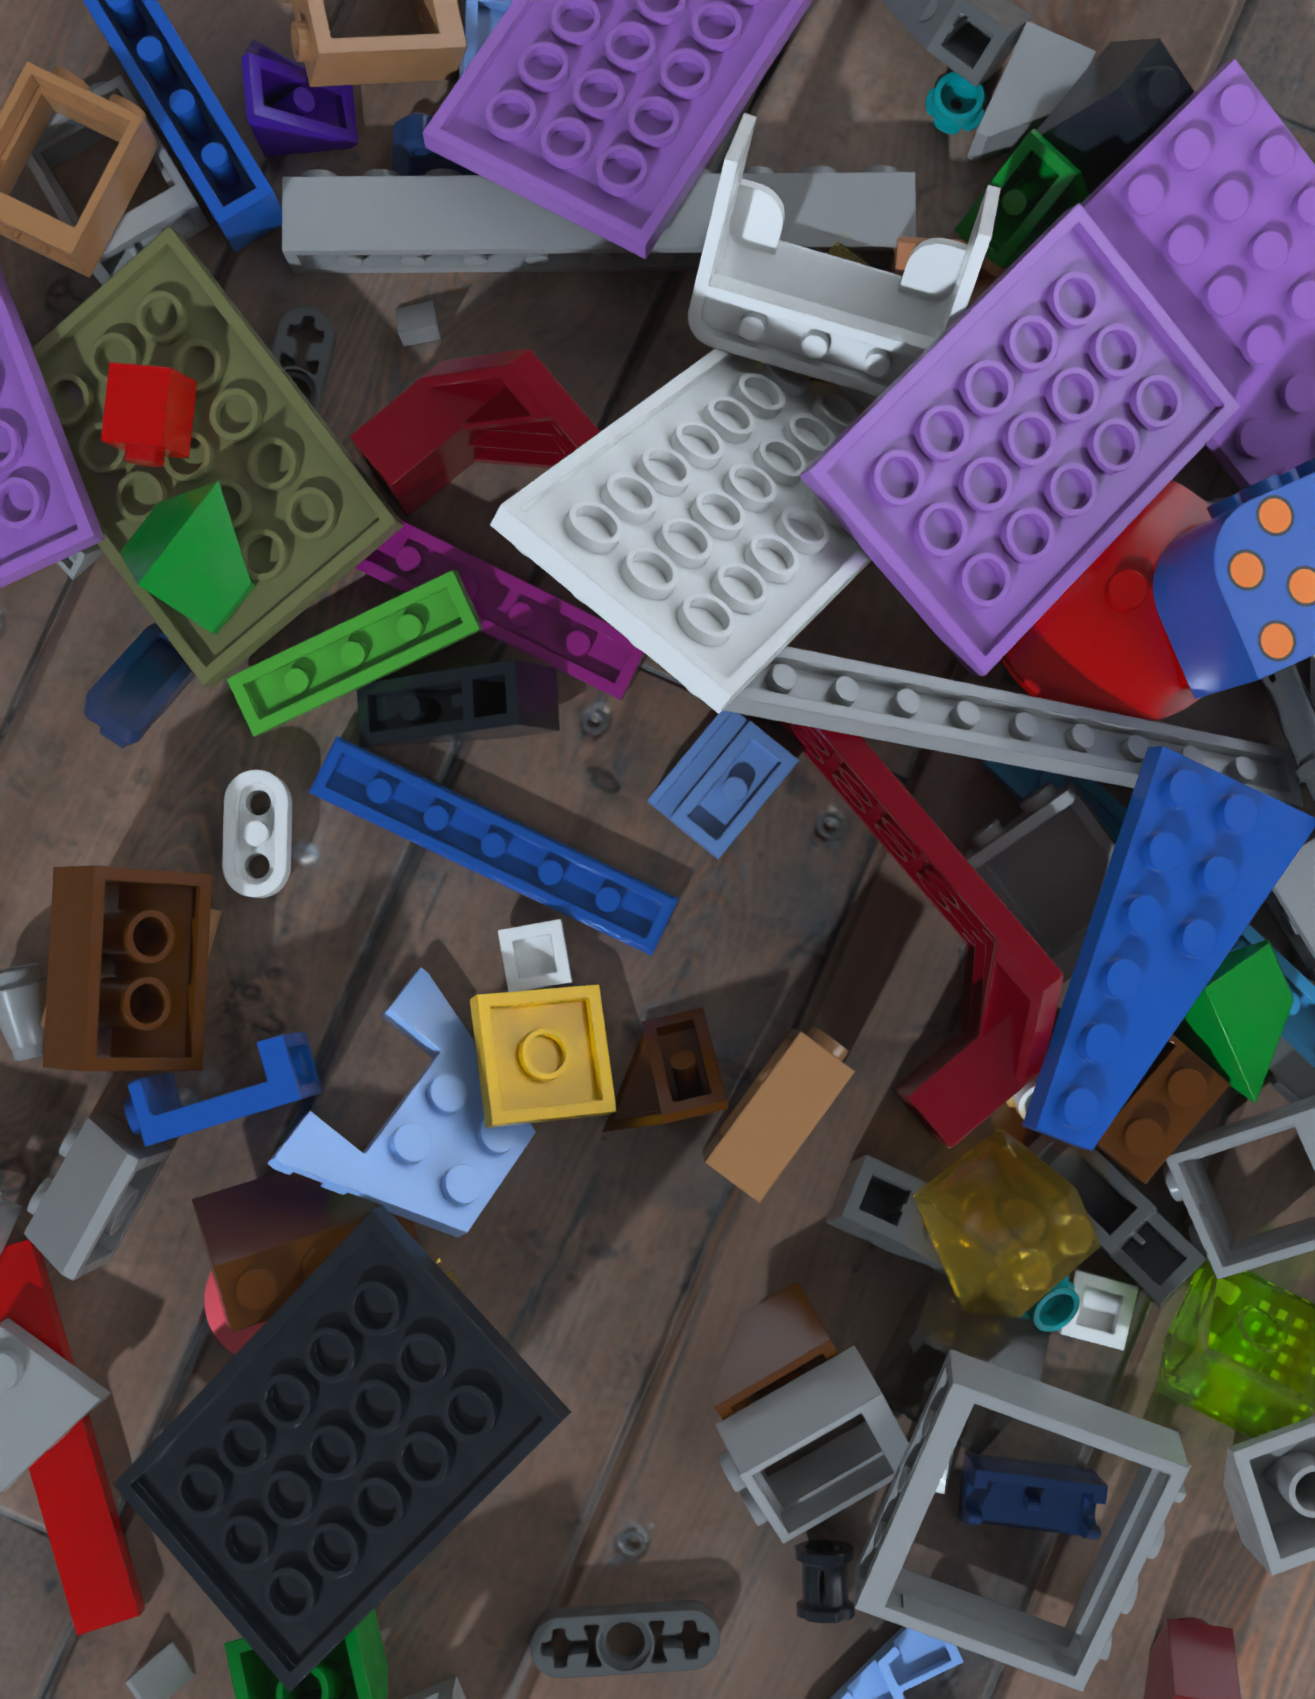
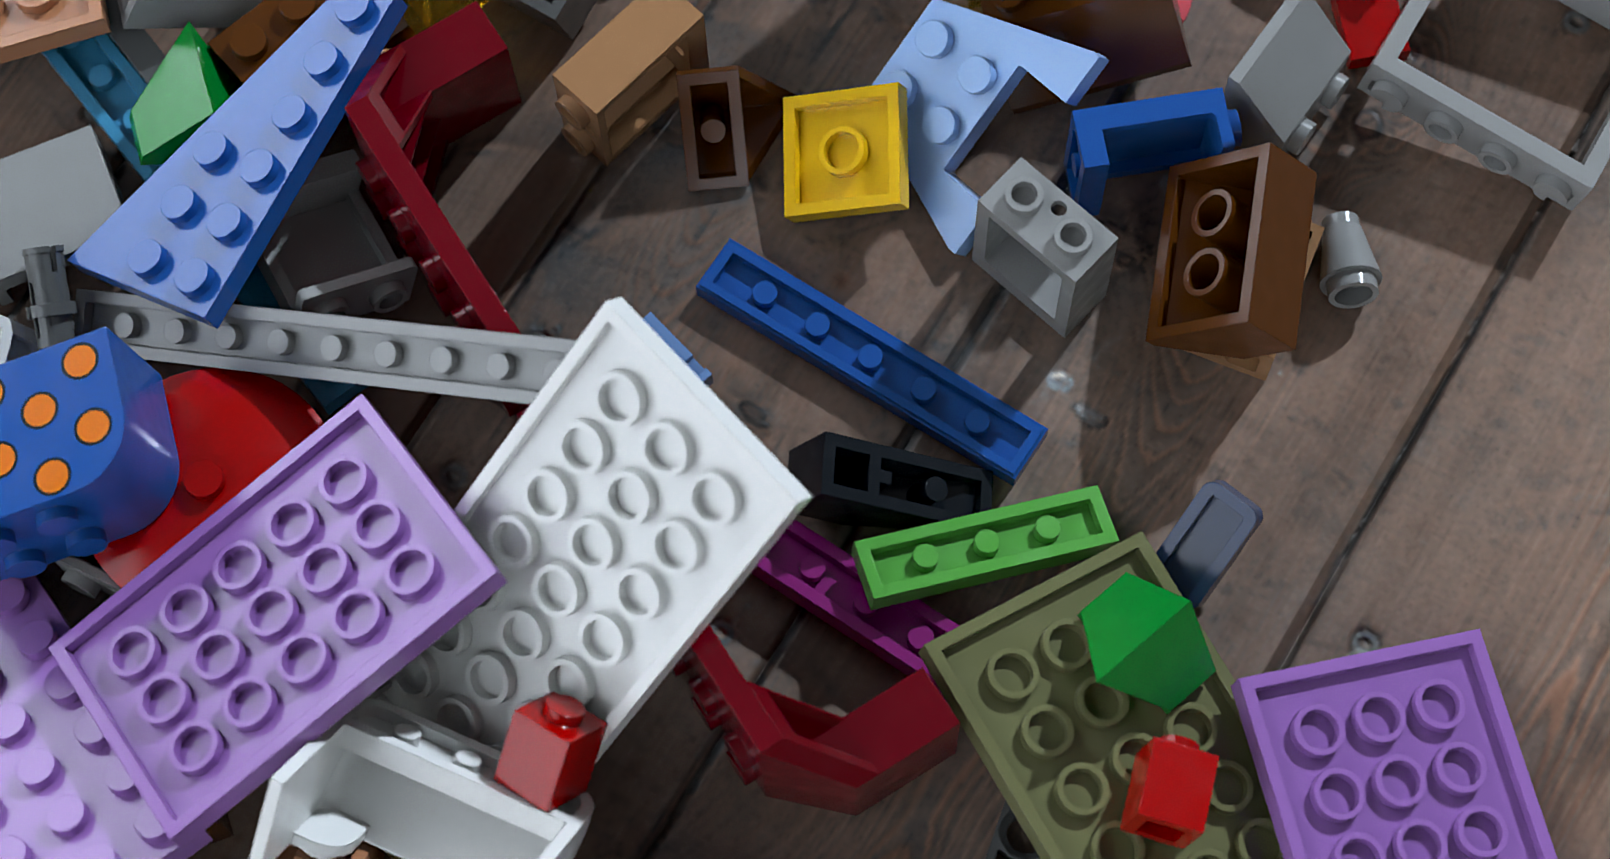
camera: 170 degrees left, 15 degrees down
white plate [222,770,292,898] -> none
white plate [497,919,573,992] -> none
none -> red brick [493,691,608,813]
none -> light grey window [972,157,1119,338]

